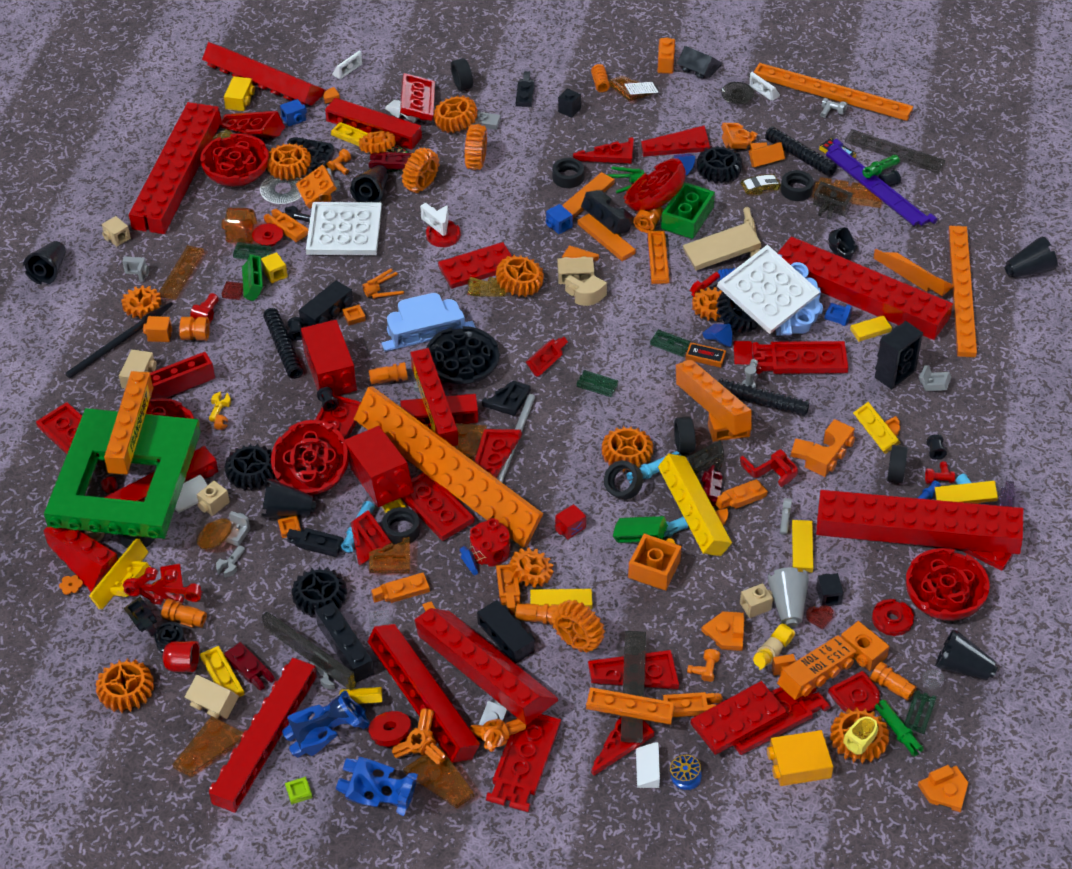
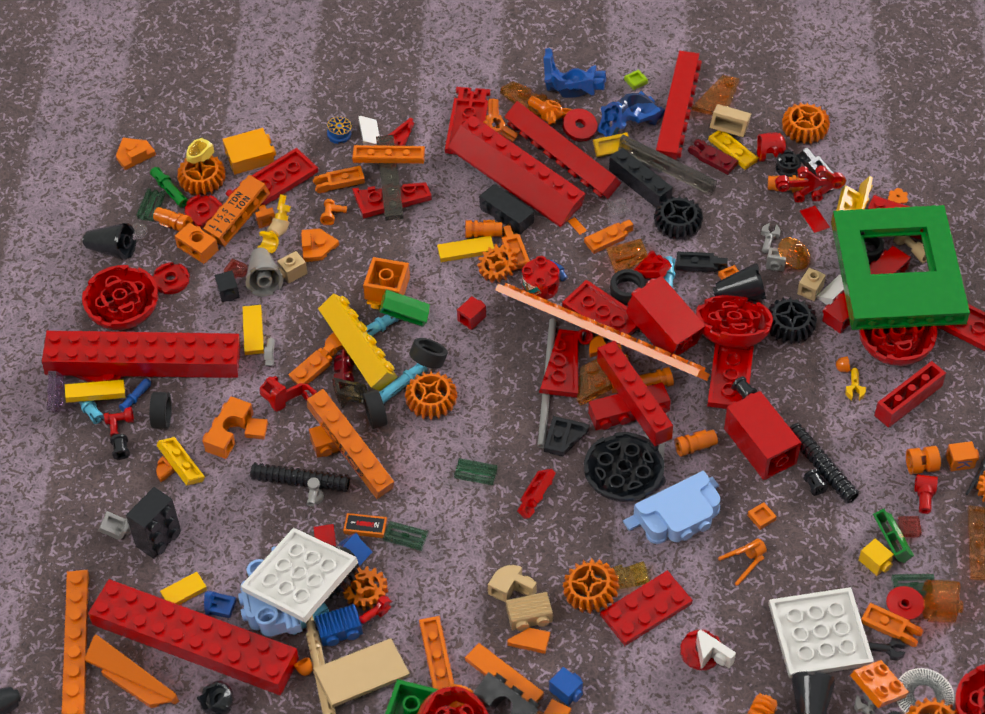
camera: 170 degrees right, 5 degrees up
orange brick [104,371,153,474] -> none
tan piece [119,349,156,389] -> none
black brick [299,280,353,327] -> none
orange gear [551,599,605,652] -> none
red plate [690,681,787,755] -> none
red hinge [752,341,848,374] -> none

